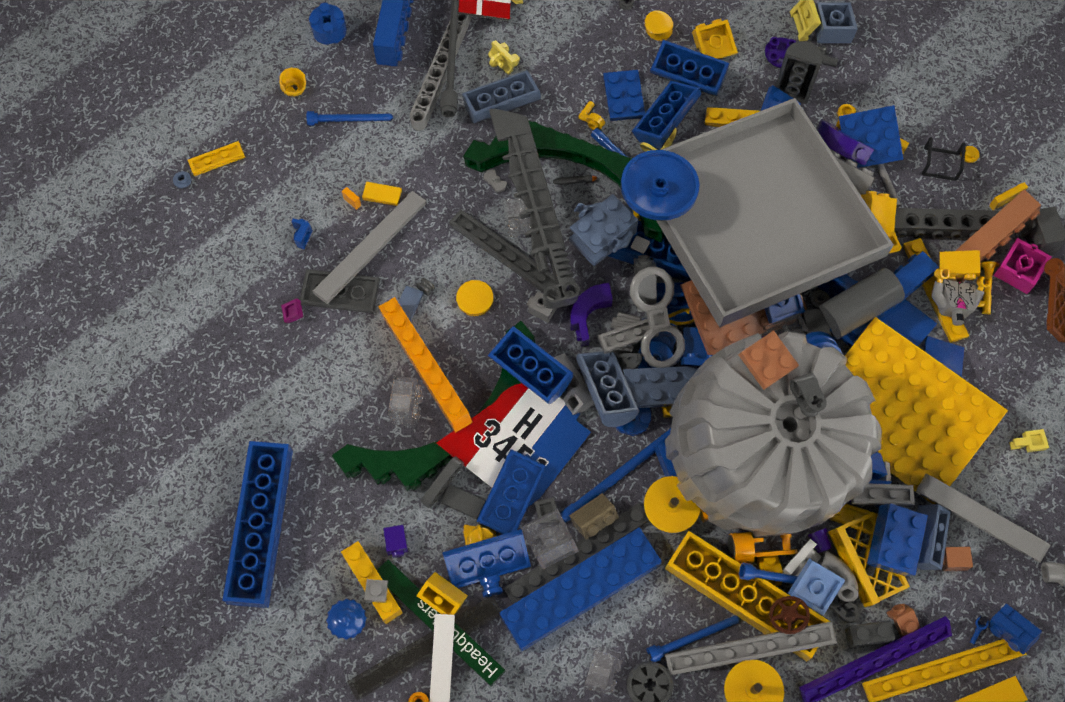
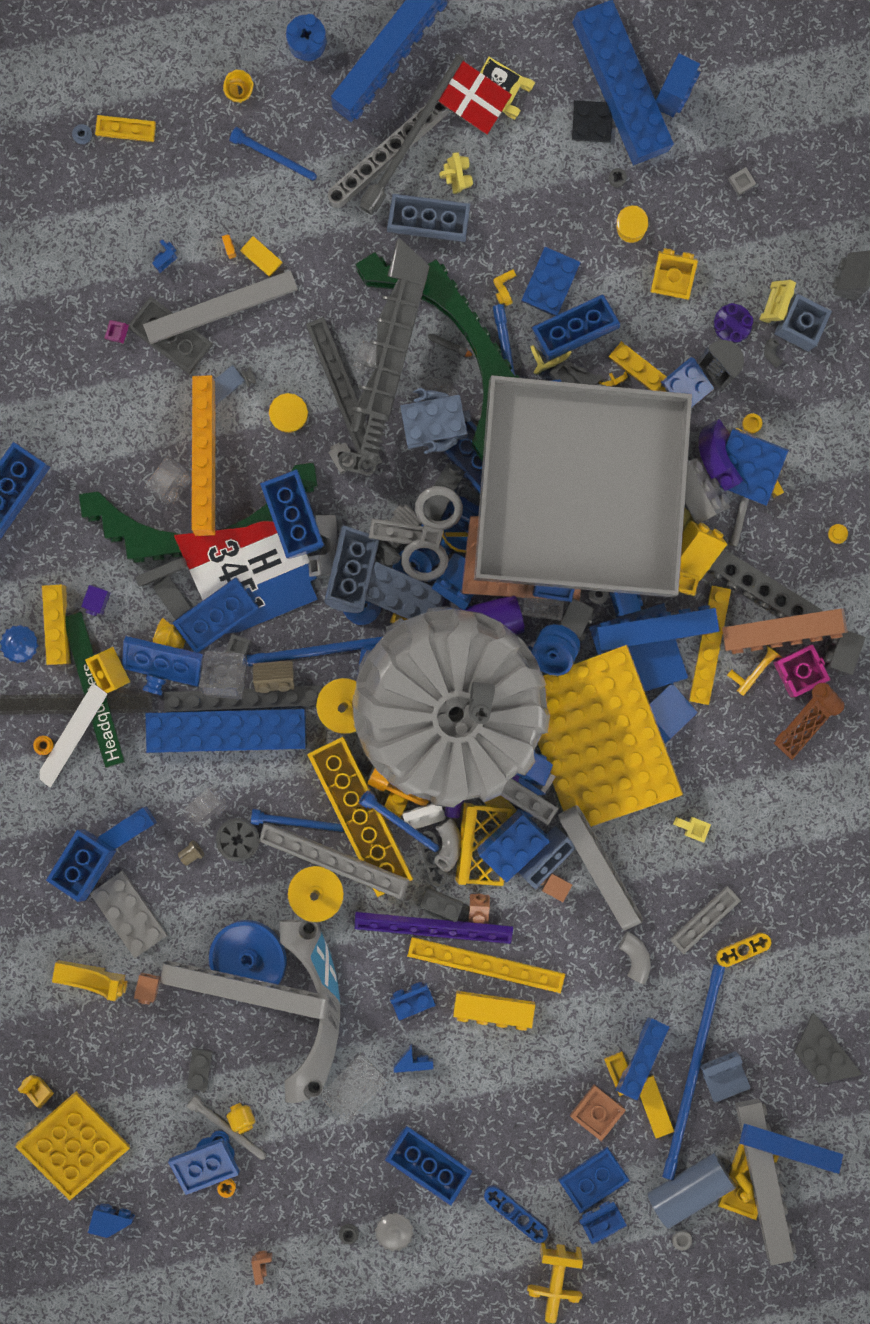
camera: 30 degrees right, 20 degrees up
light grey plate [364,579,388,603] -> none
light grey piece [483,169,507,193] -> none
dark purple arch [570,283,613,347] -> none
blue dish [621,150,700,221] -> none
white sticker [631,236,650,253] -> none
blue brick [650,40,730,96] -> none
nougat plate [738,331,799,390] -> none
copper wheel [769,596,810,634] -> none
medium blue plate [788,558,845,615] -> none
dark grey brick [819,268,905,339] -> none
black piece [922,137,966,181] -> none
light grey torso [932,268,992,326] -> none
yellow brick [939,250,980,280] -> none
blue hand [970,615,990,644] -> none
blue brick [988,604,1042,655] -> none
yellow tile [989,182,1028,210] -> none

